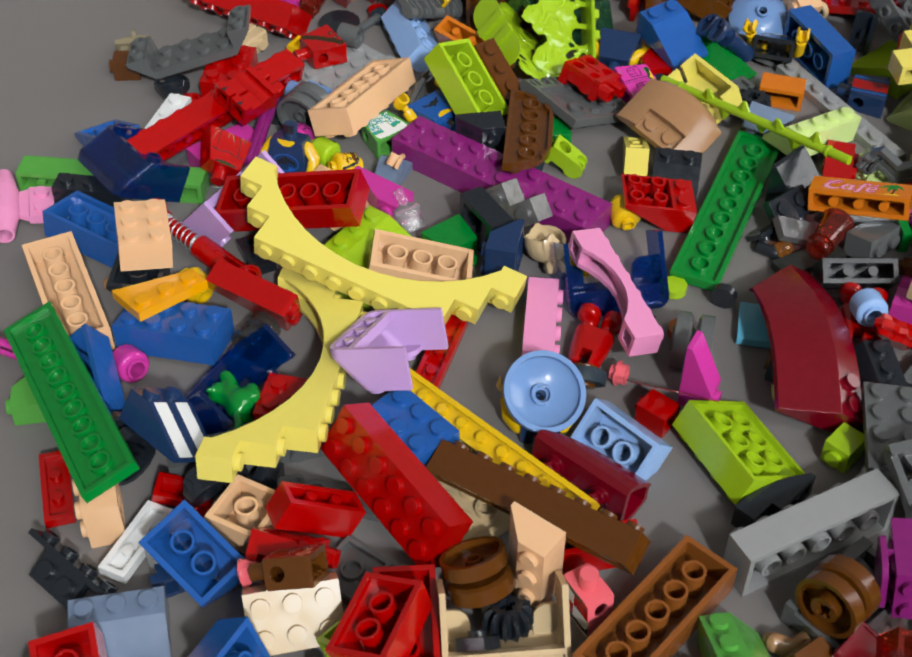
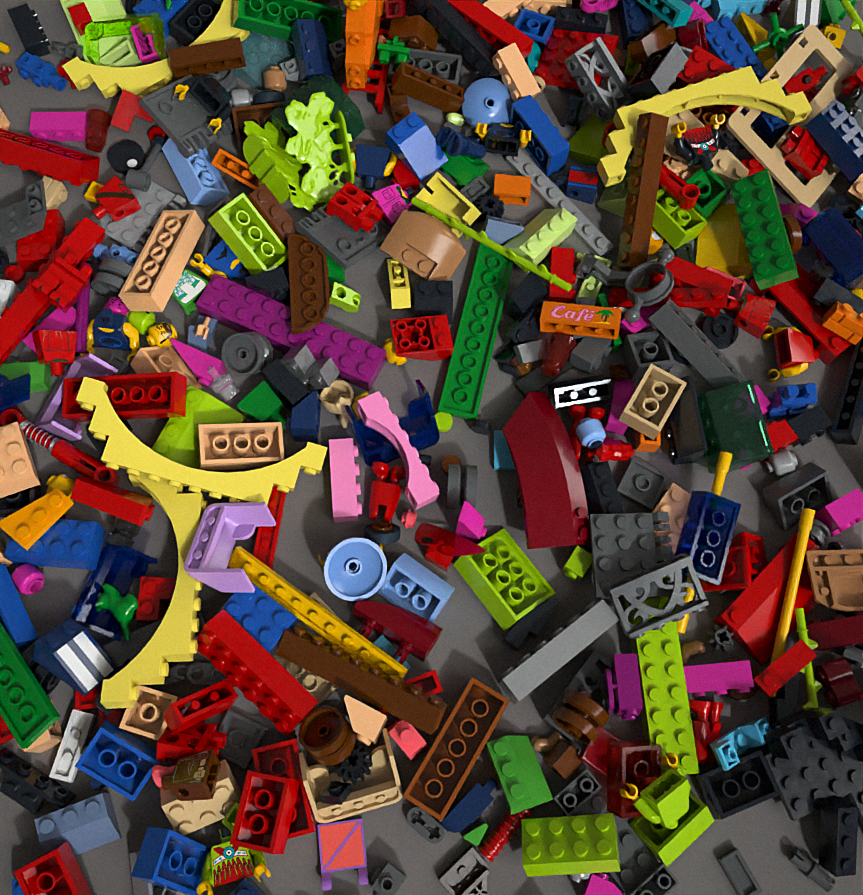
camera: 15 degrees left, 25 degrees up
none -> dark grey wheel [222,331,273,376]

